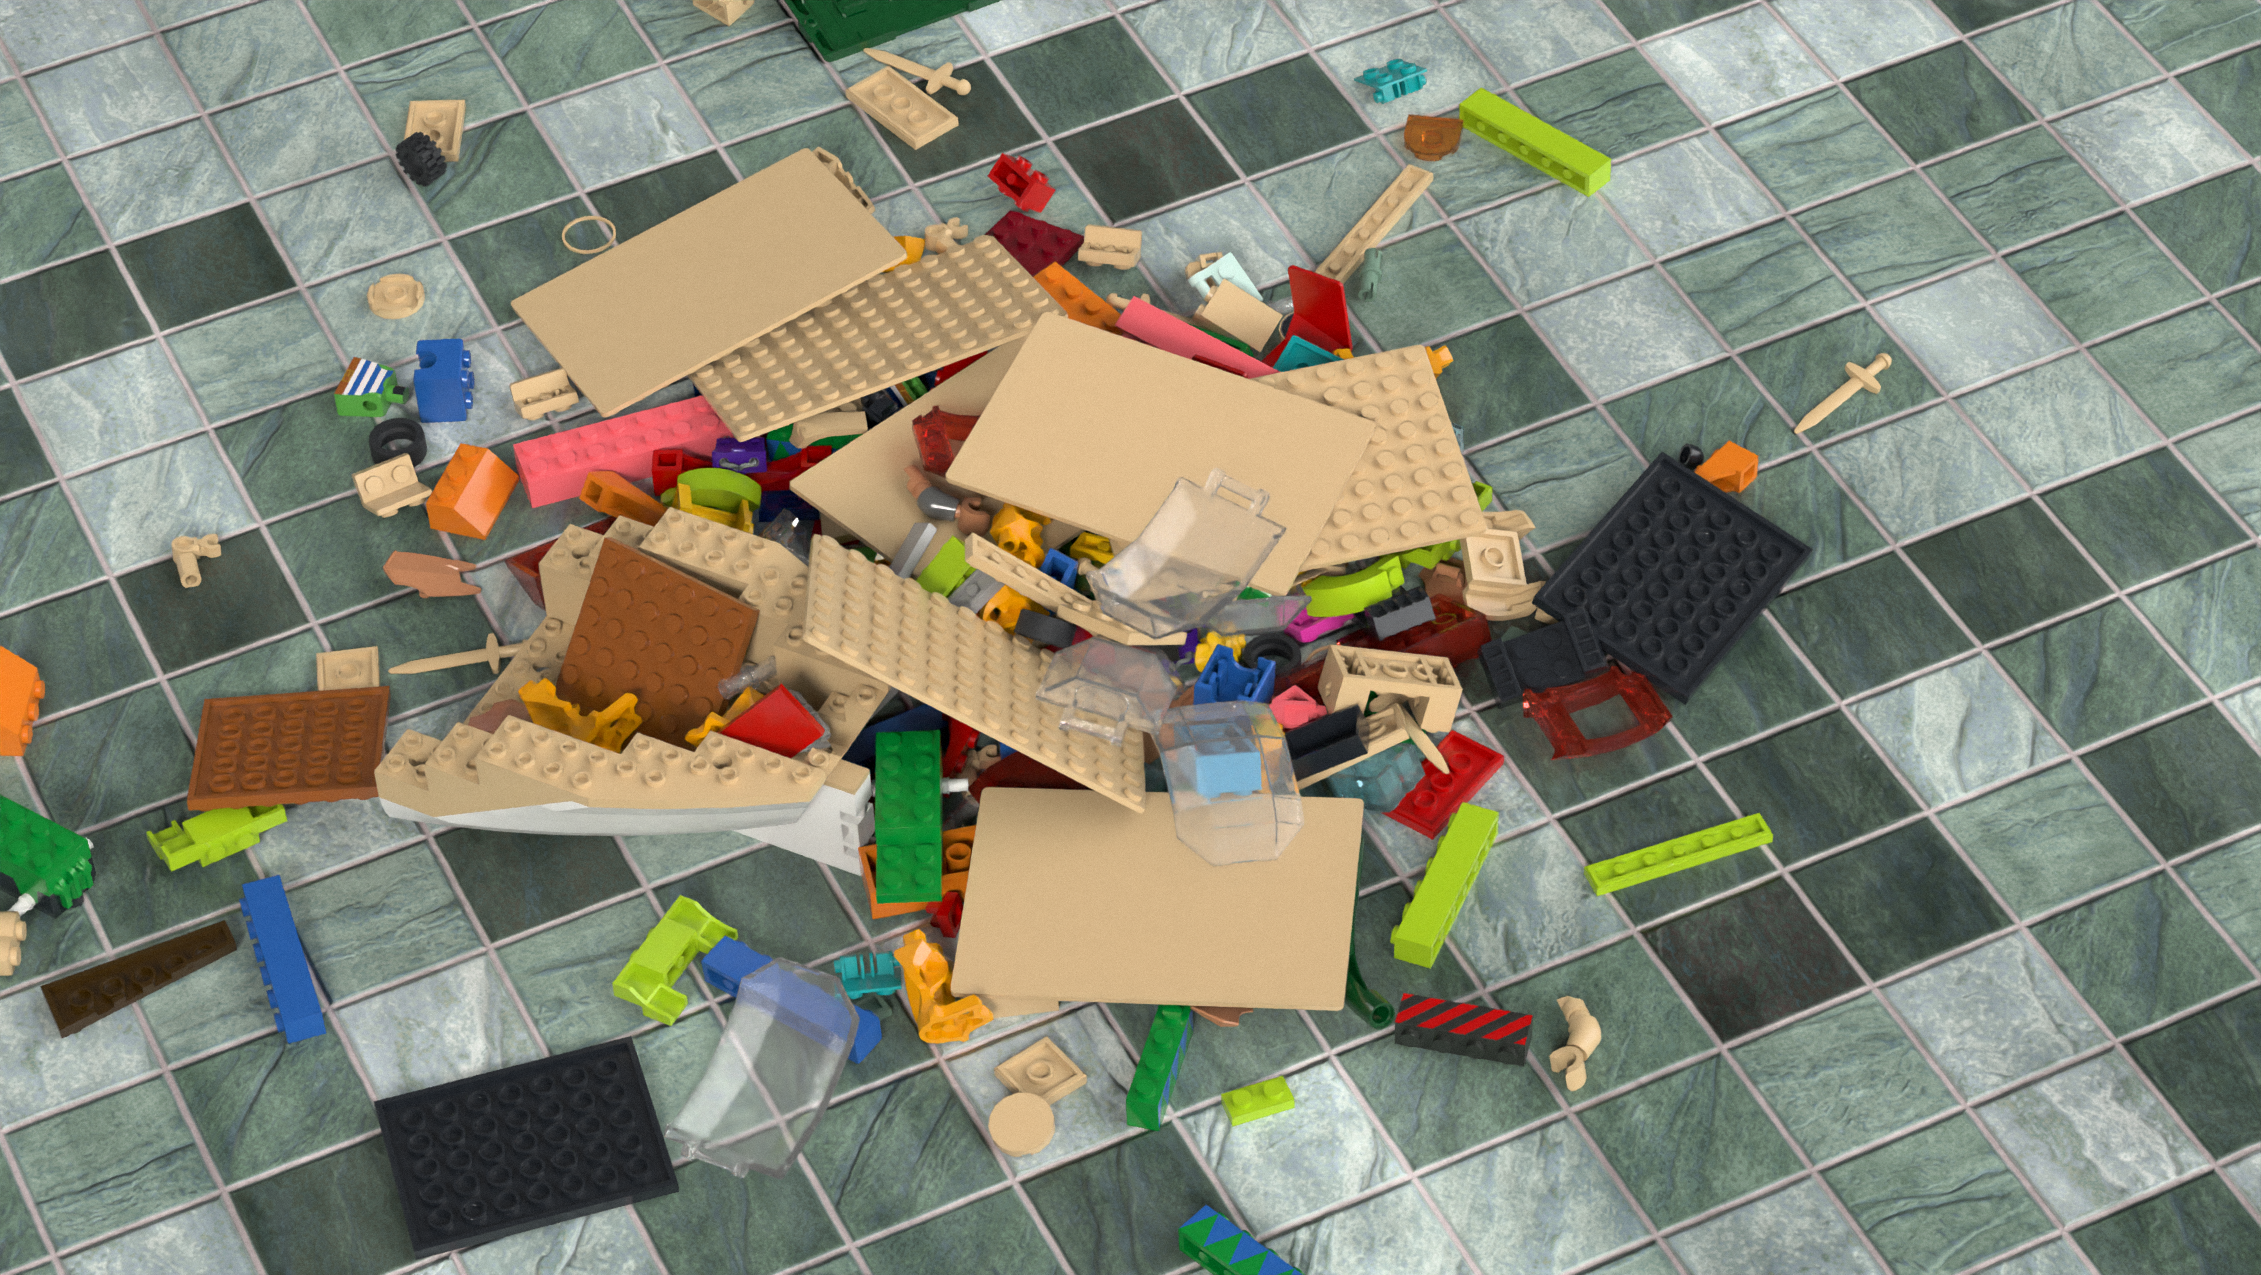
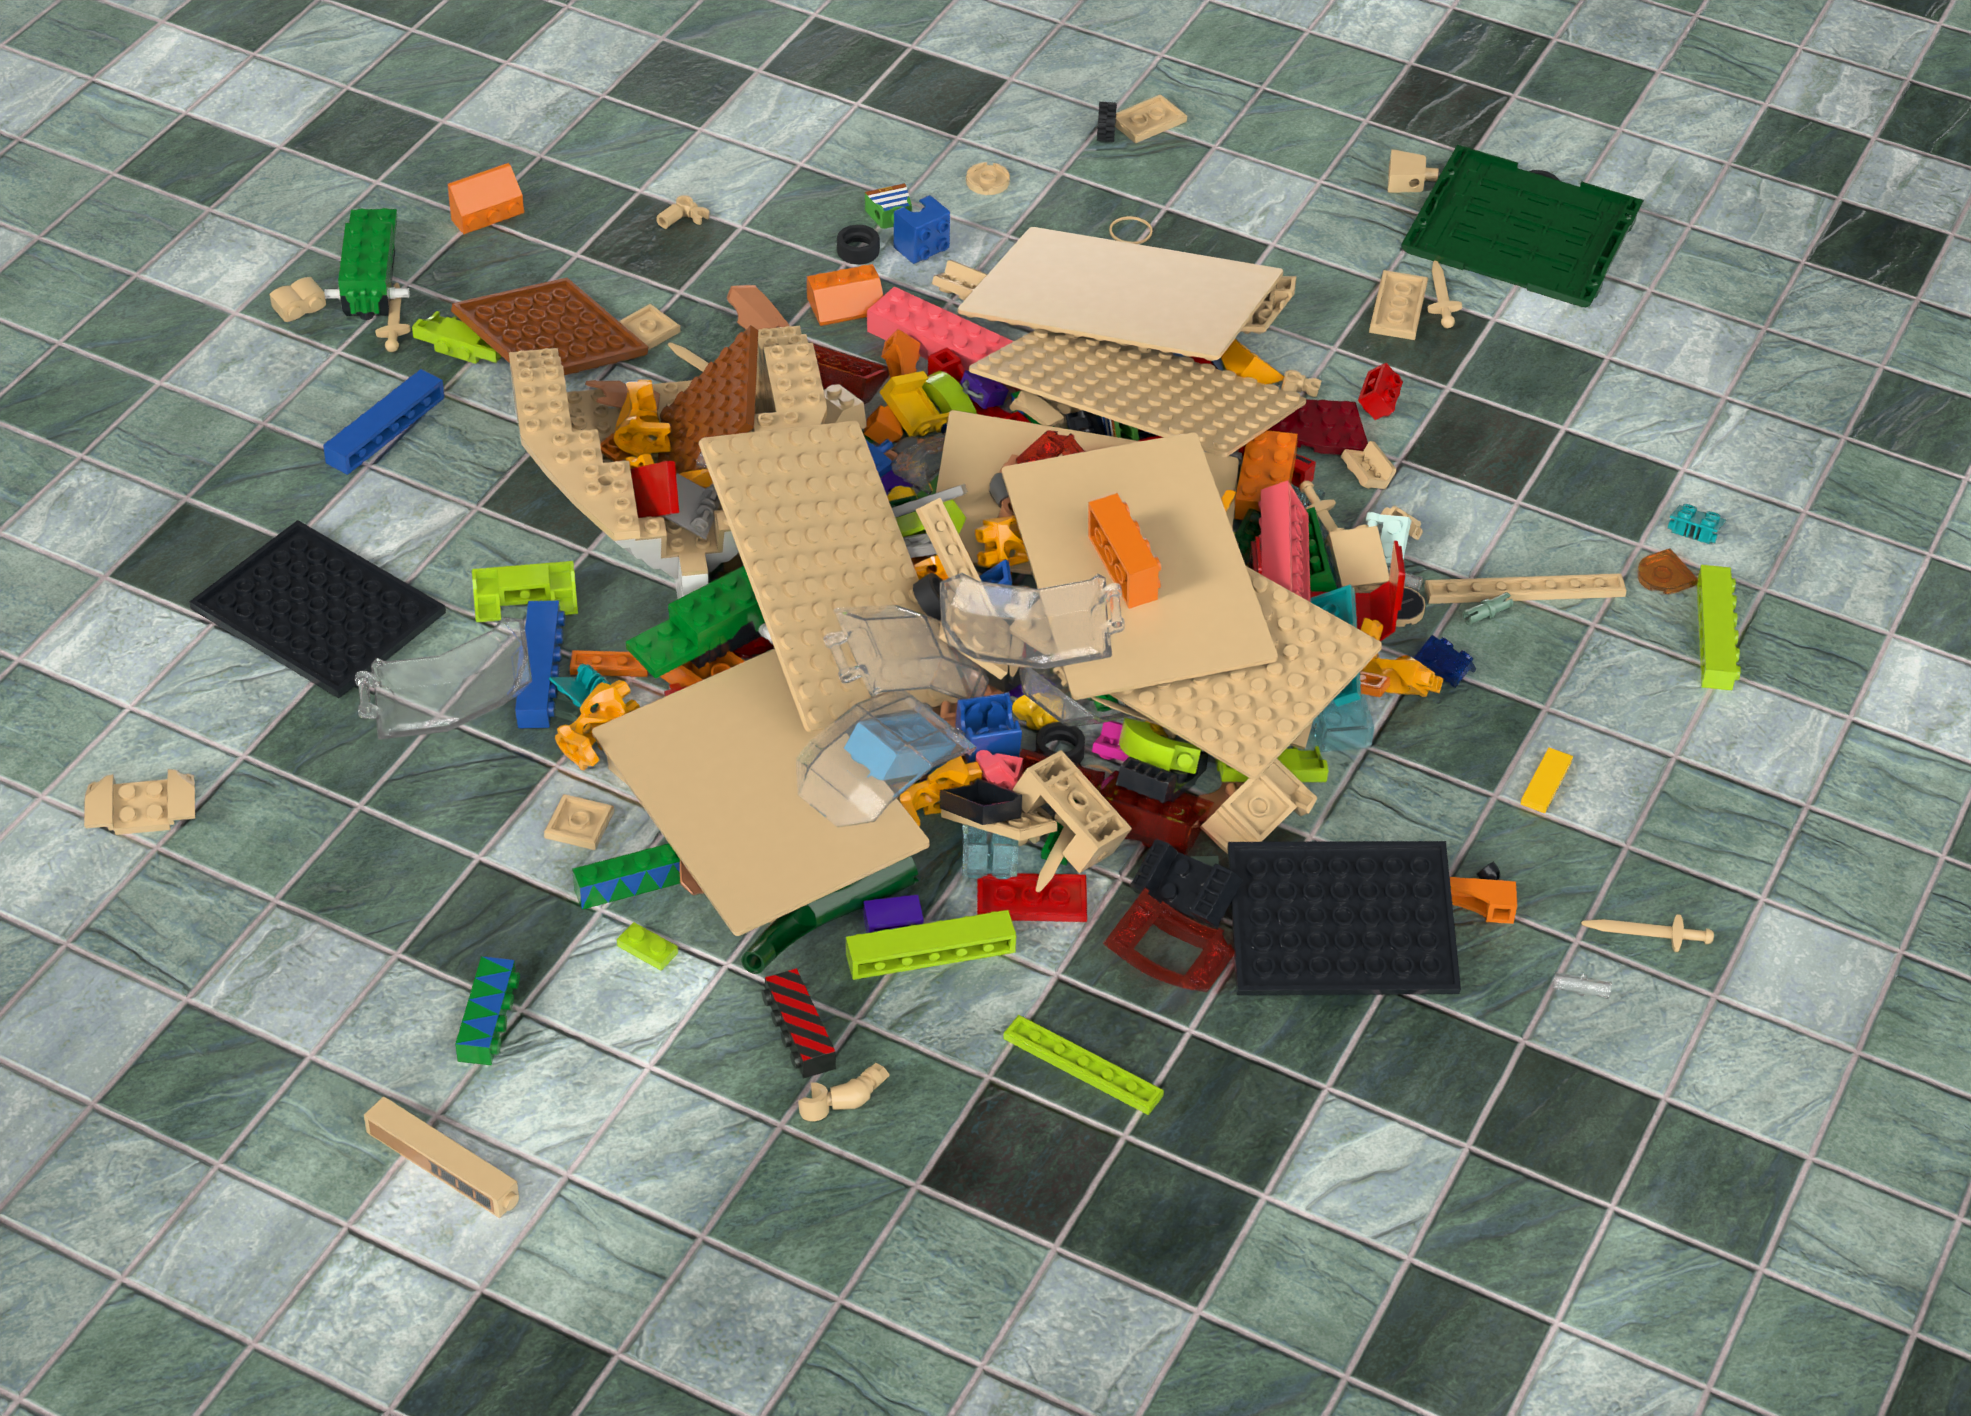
camera: 50 degrees right, 0 degrees up
dark brown wing [40,920,237,1038] -> none
tan bracket [351,453,432,518] -> none
tan tile [988,1093,1055,1157] -> none
none -> tan sword [375,283,411,352]
none -> orange tile [570,650,648,677]
none -> dark purple brick [864,895,924,933]
none -> orange brick [1088,493,1161,609]
none -> clear blue bracket [1414,635,1476,688]
none -> yellow tile [1520,747,1573,813]
none -> clear pin [1553,972,1612,999]

